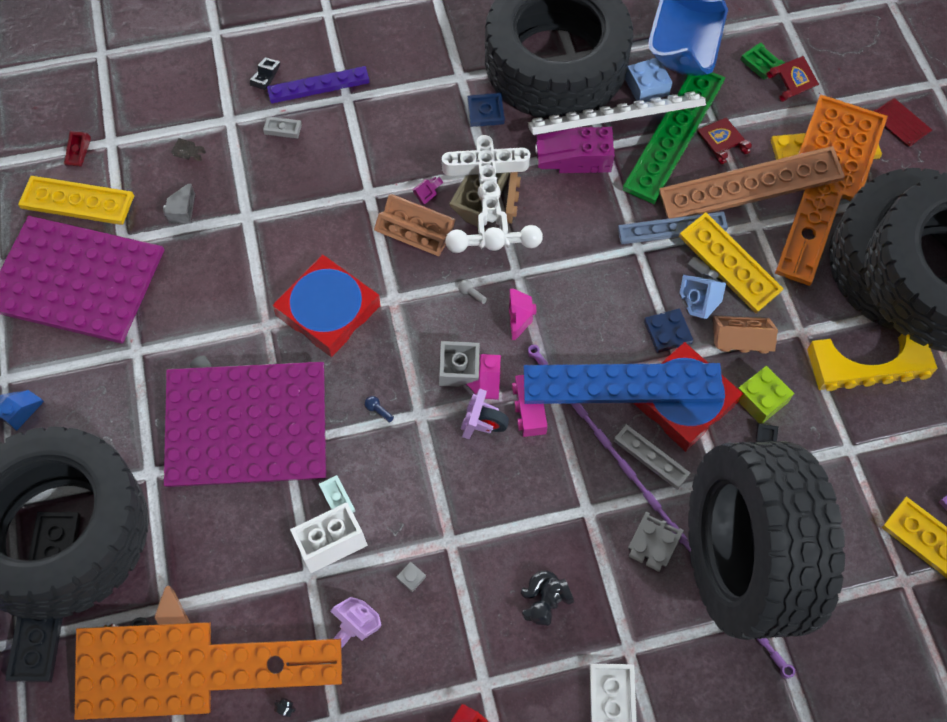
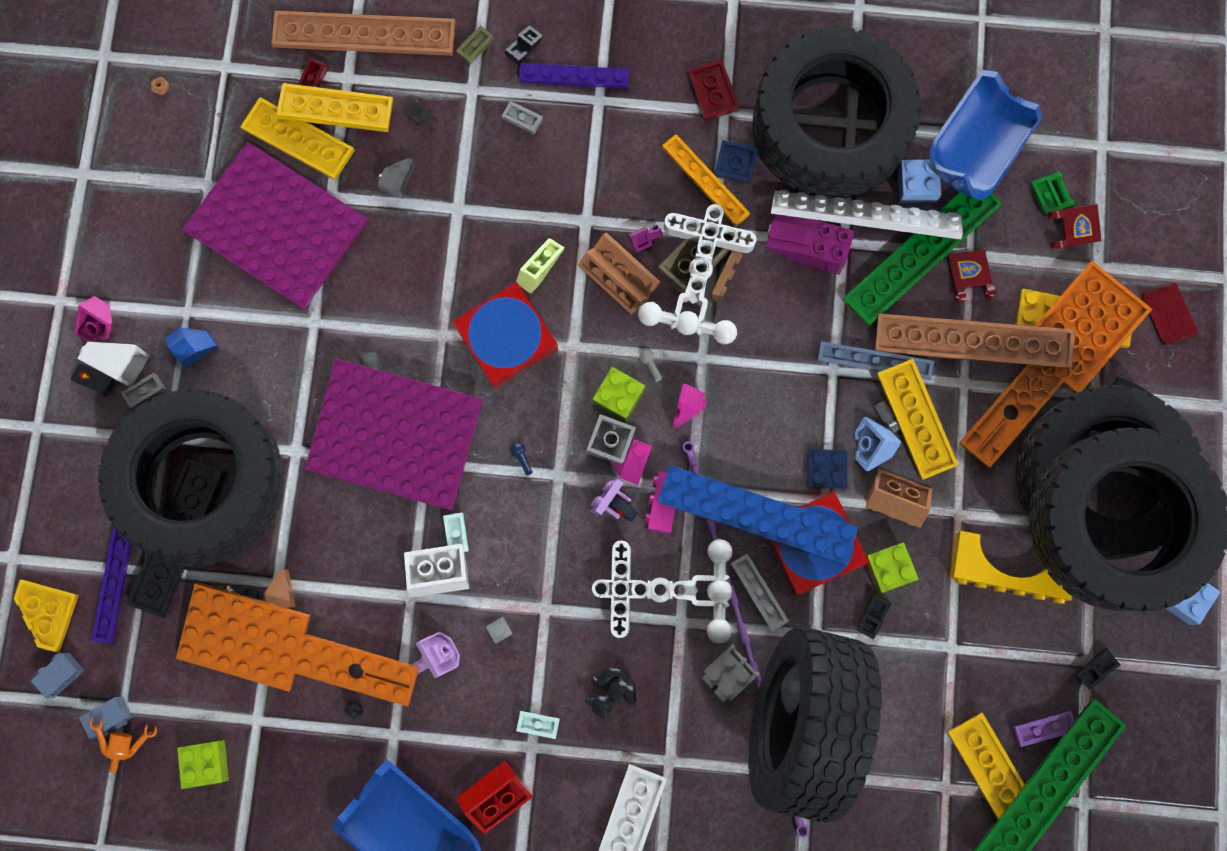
camera: 20 degrees right, 15 degrees up
none -> nougat plate [271,11,456,56]
none -> yellow plate [276,83,393,132]
none -> olive plate [456,25,494,65]
none -> yellowish green slope [516,238,565,293]
none -> light aqua plate [516,711,560,739]
none -> white piece [592,539,733,644]
none -> lime brick [593,367,645,422]
none -> light orange plate [662,134,750,227]
none -> dark red plate [687,59,740,121]

